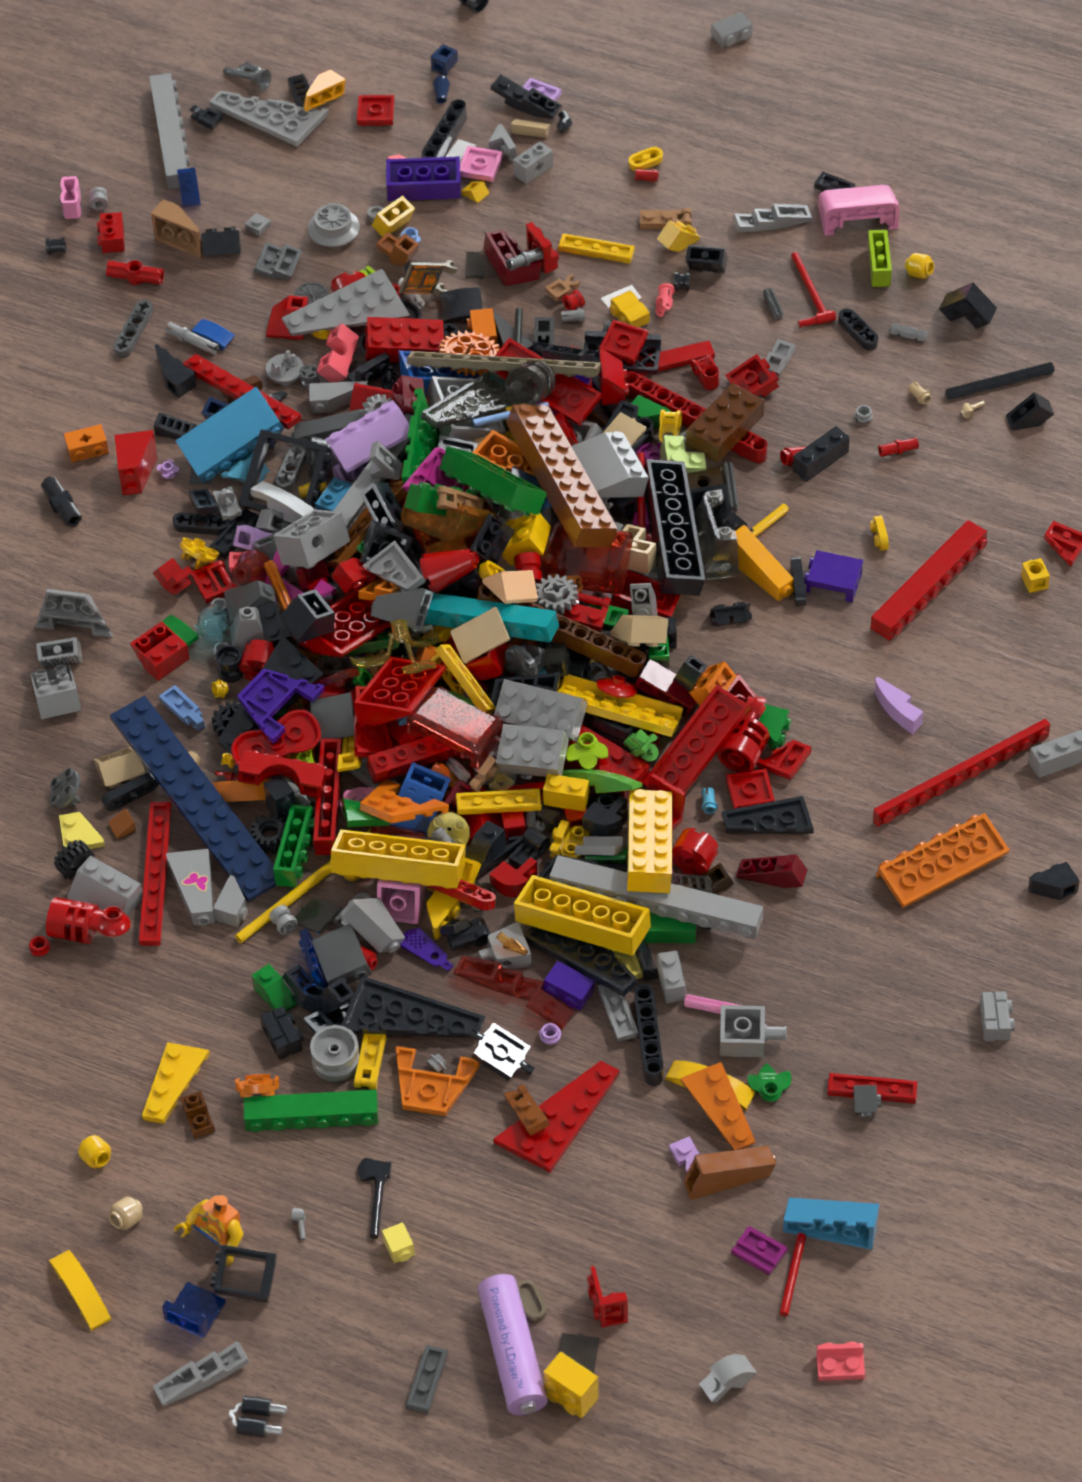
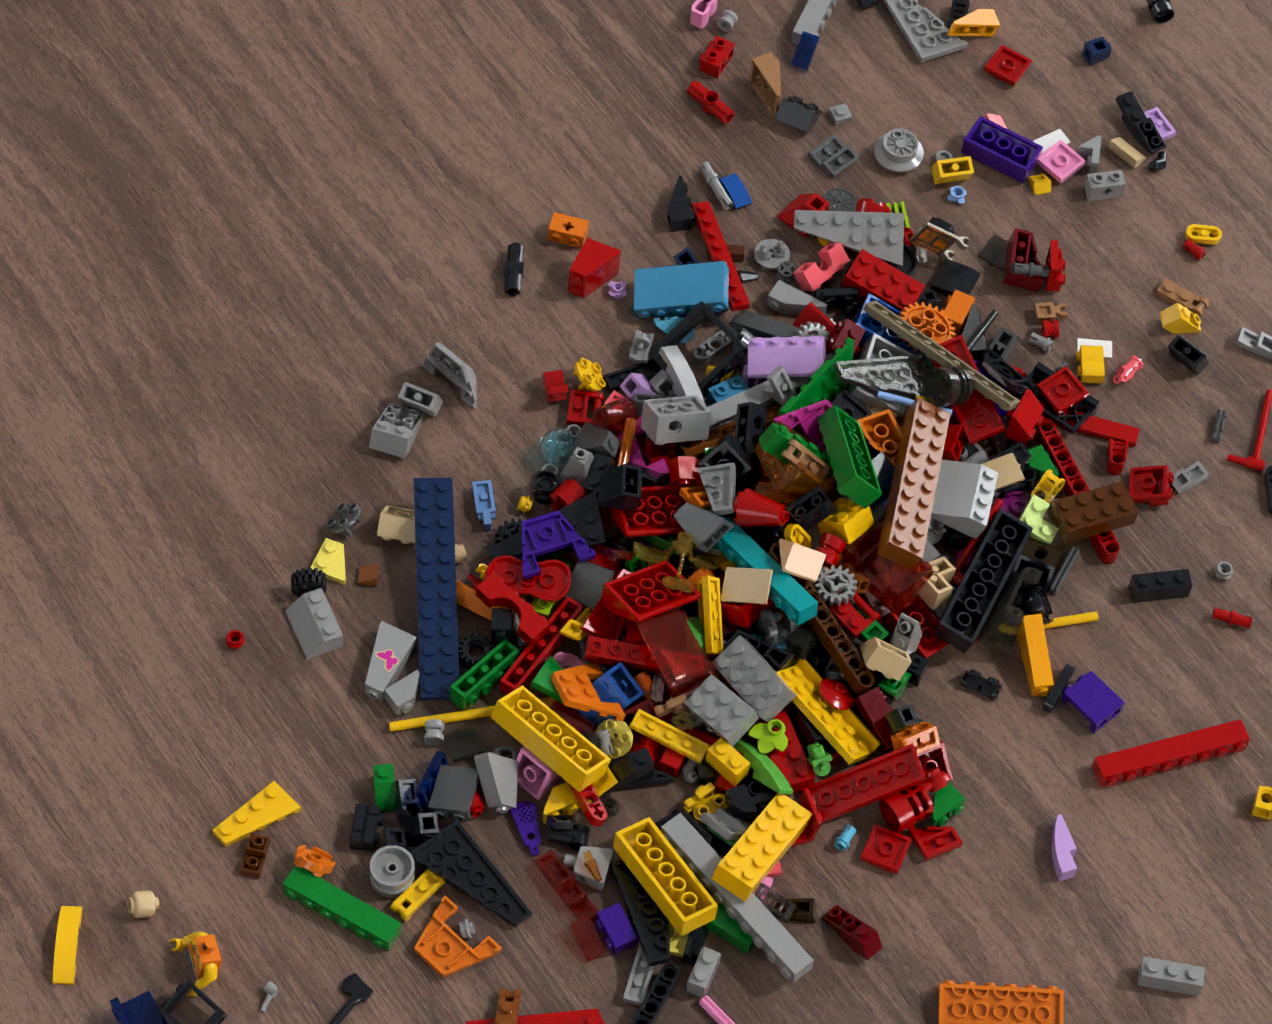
camera: 25 degrees right, 5 degrees up
black bush [46,237,66,254] -> none
red cylinder [46,897,131,945] -> none
yellow head [78,1135,112,1169] -> none
black beam [101,772,159,811] -> none
dark grey beam [114,300,153,358] -> none
red slope [130,621,190,681] -> none
red plate [139,802,172,946] -> none
black slope [154,413,197,439] -> none
green slope [162,614,199,646] -> none
black beam [172,512,229,535] -> none
black plate [189,489,217,516] -> none
dark orange brick [376,232,419,266] -> none
black beam [421,99,467,158] -> none
dark blue cone [432,76,450,104] -> none
plate [467,1023,535,1081] -> none
red brick [489,857,538,897] -> none
black plate [508,827,551,868] -> none
lavender plate [539,1023,561,1044] -> none
yellow tile [558,234,635,264] -> none
red brick [672,828,719,878] -> none
black wheel [674,272,690,291] -> none
black wing [721,796,814,834] -> none
red cone [780,446,806,466] -> none
yellow plate [870,515,889,551] -> none
red plate [873,718,1050,827] -> none

